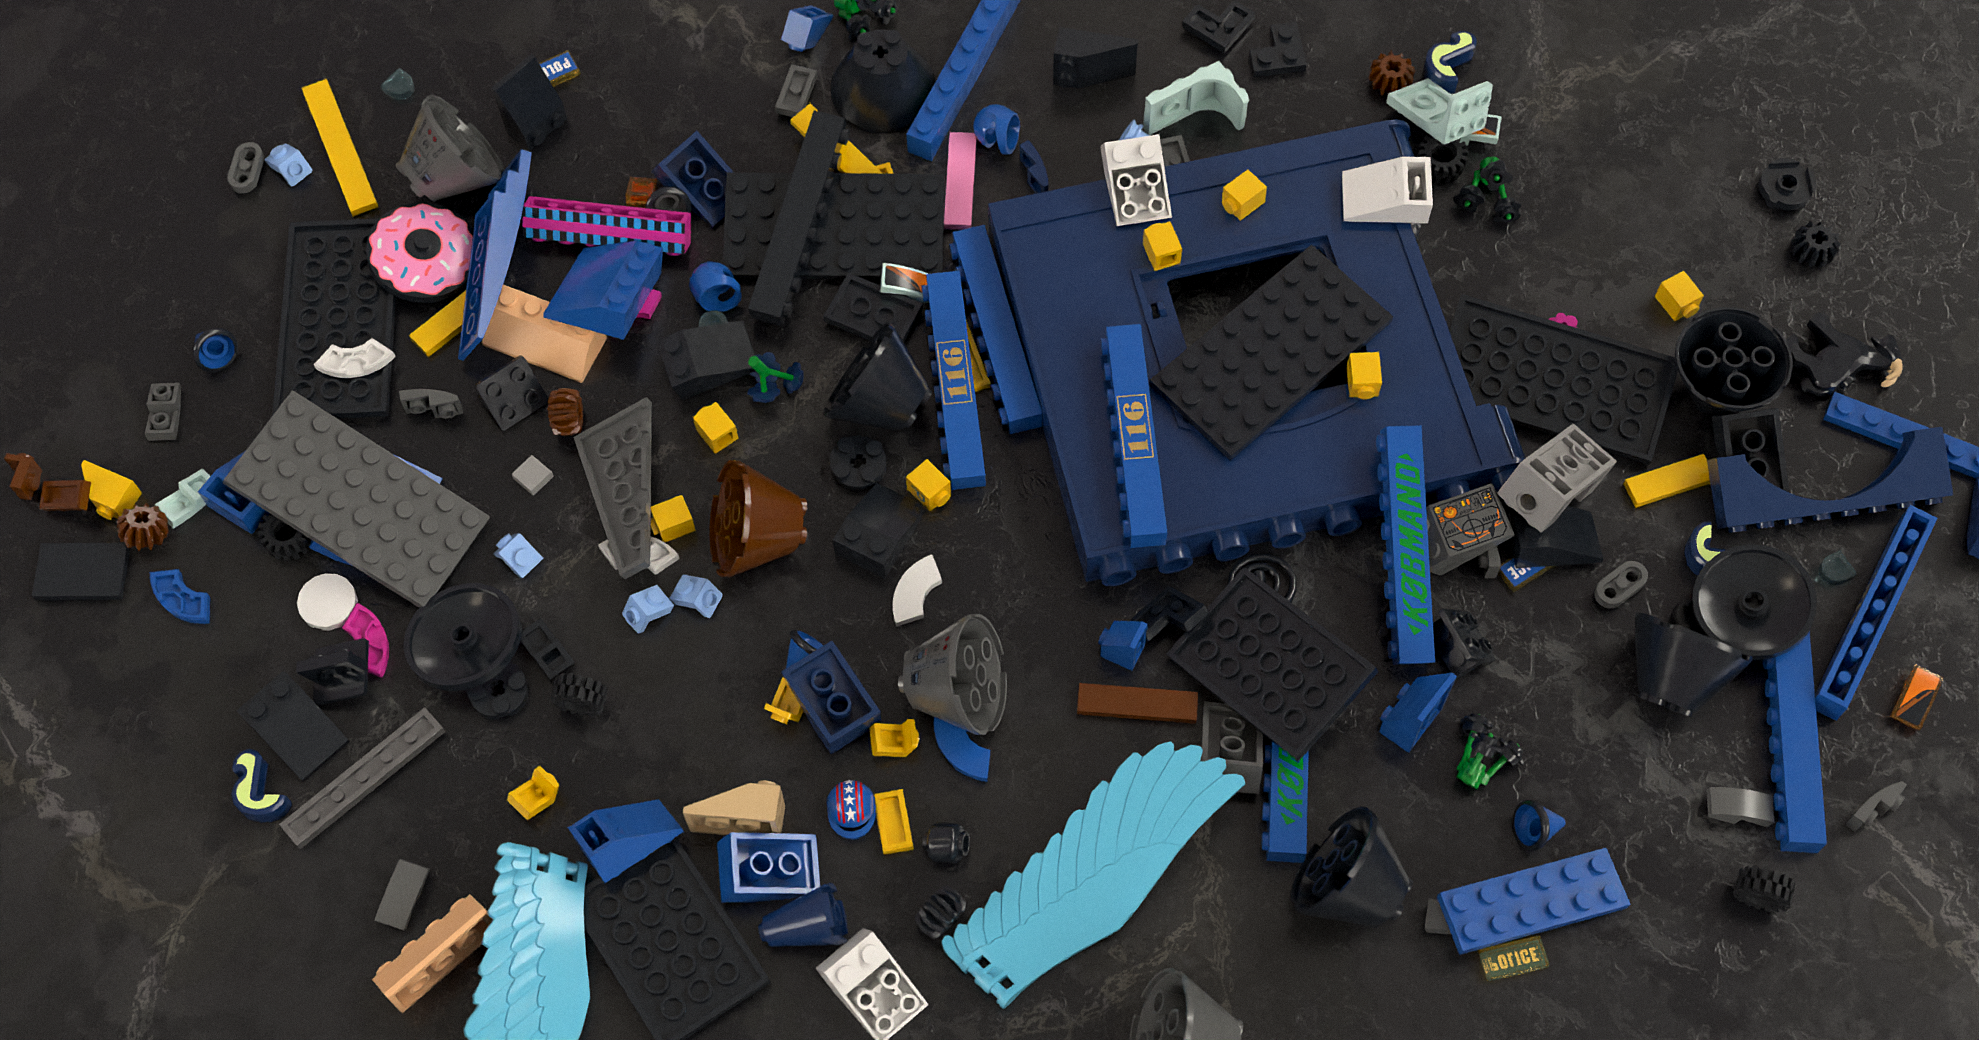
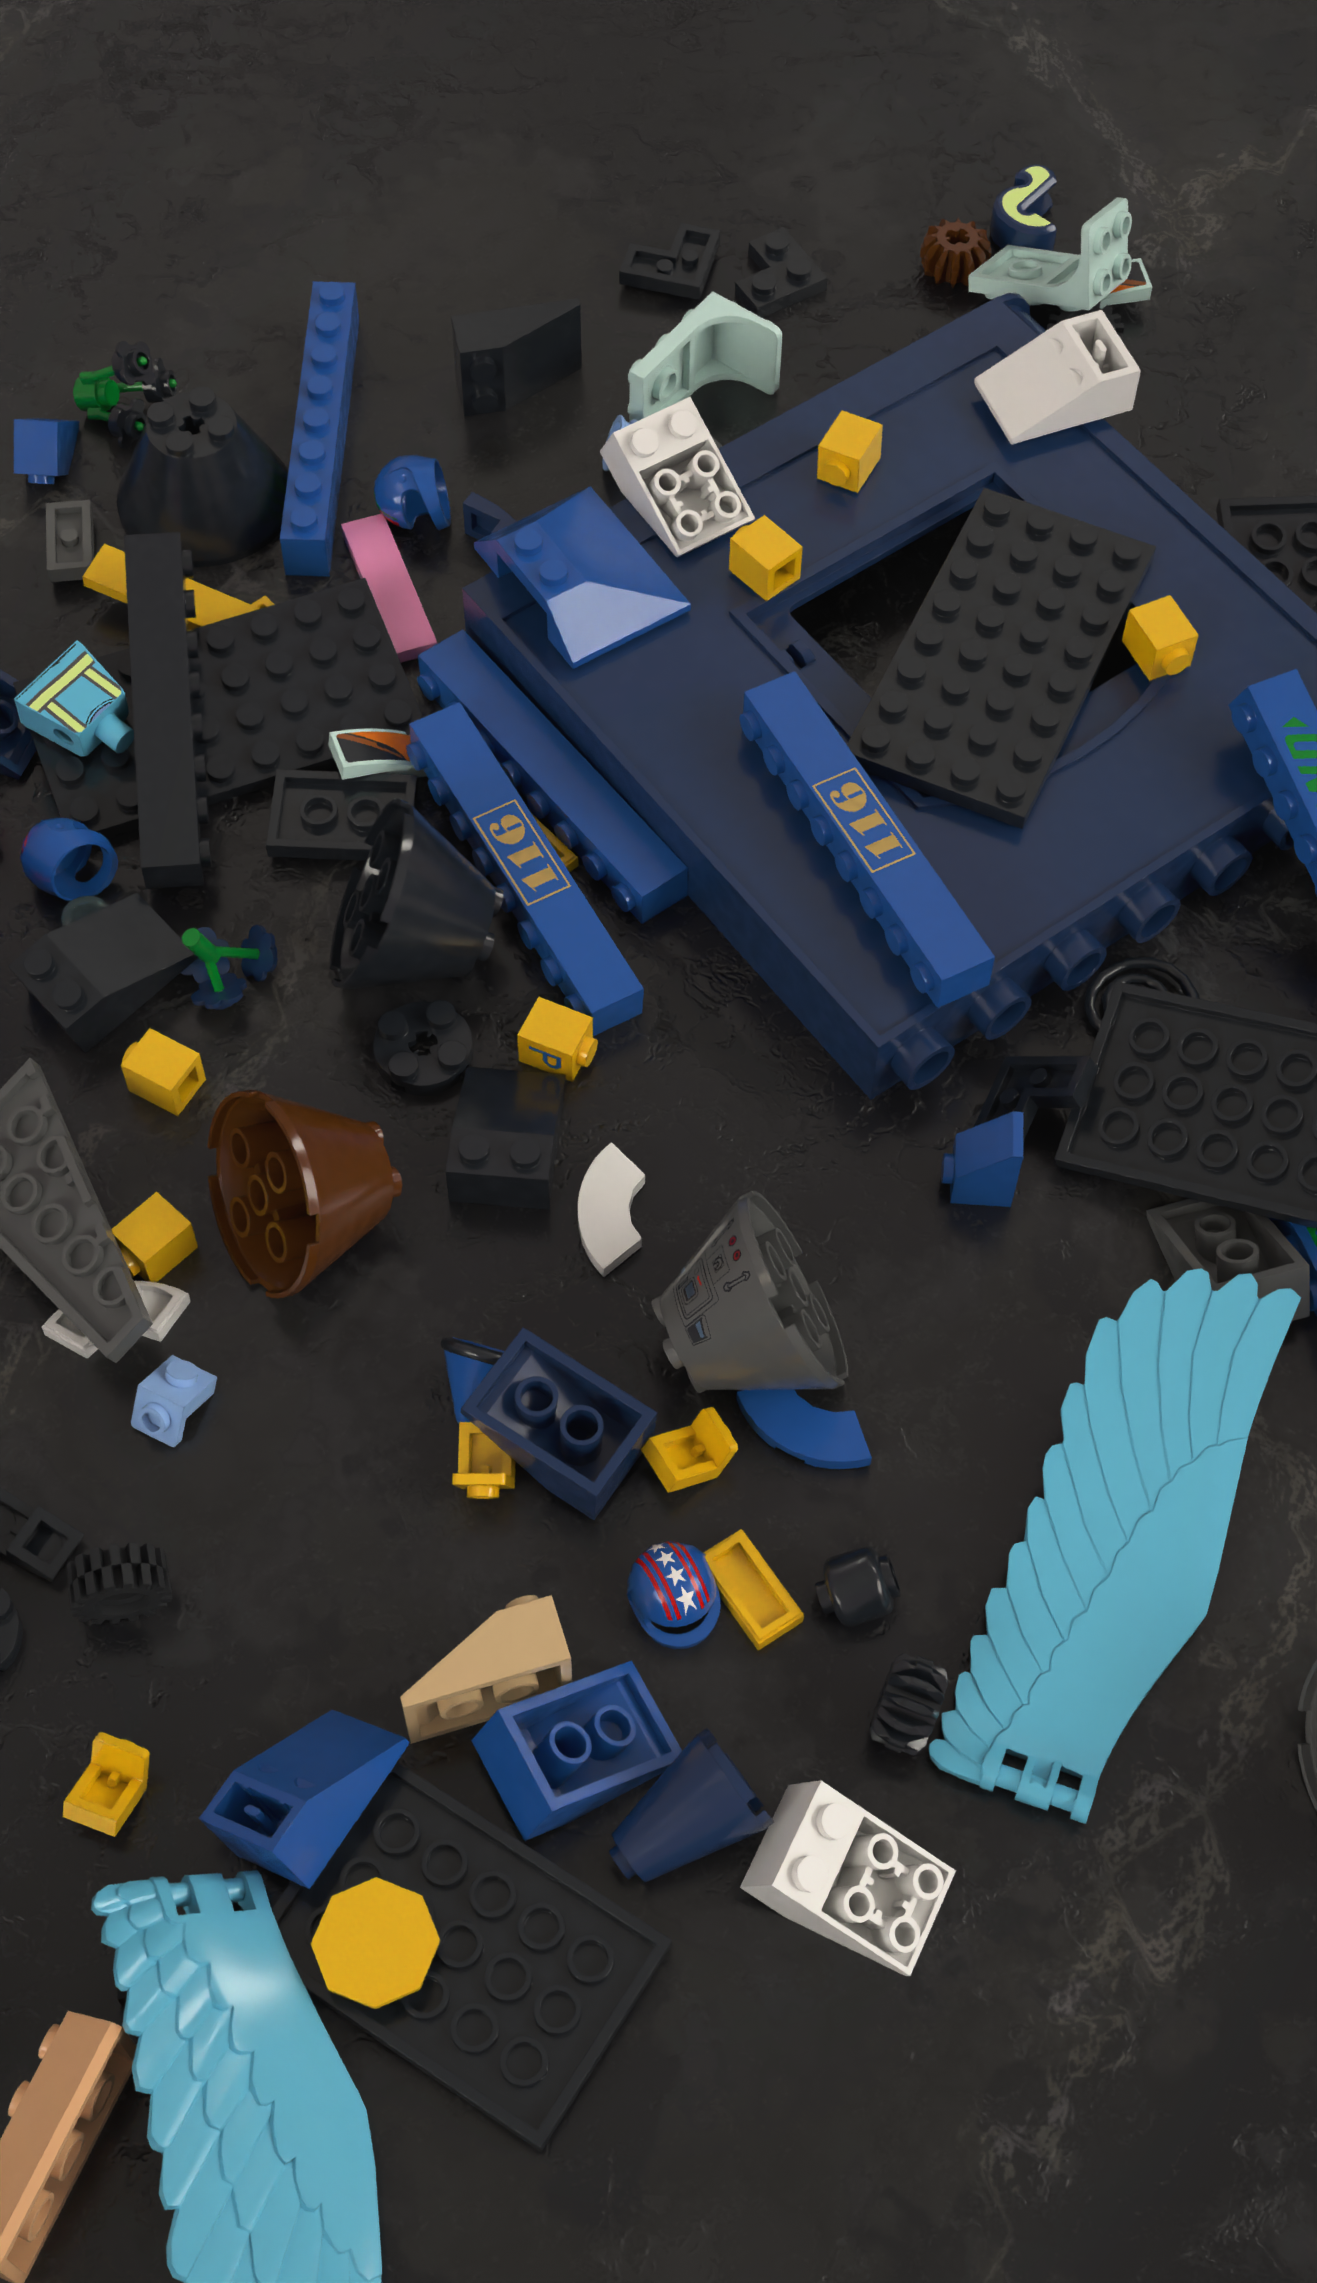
camera: 25 degrees left, 5 degrees down
light blue bracket [669,574,722,618] -> none
reddish brown tile [1077,683,1198,724] -> none
black plant [1453,157,1521,222] -> none
none -> medium azure torso [14,640,134,756]
none -> yellow piece [311,1877,440,2009]
none -> blue slope [474,486,691,669]

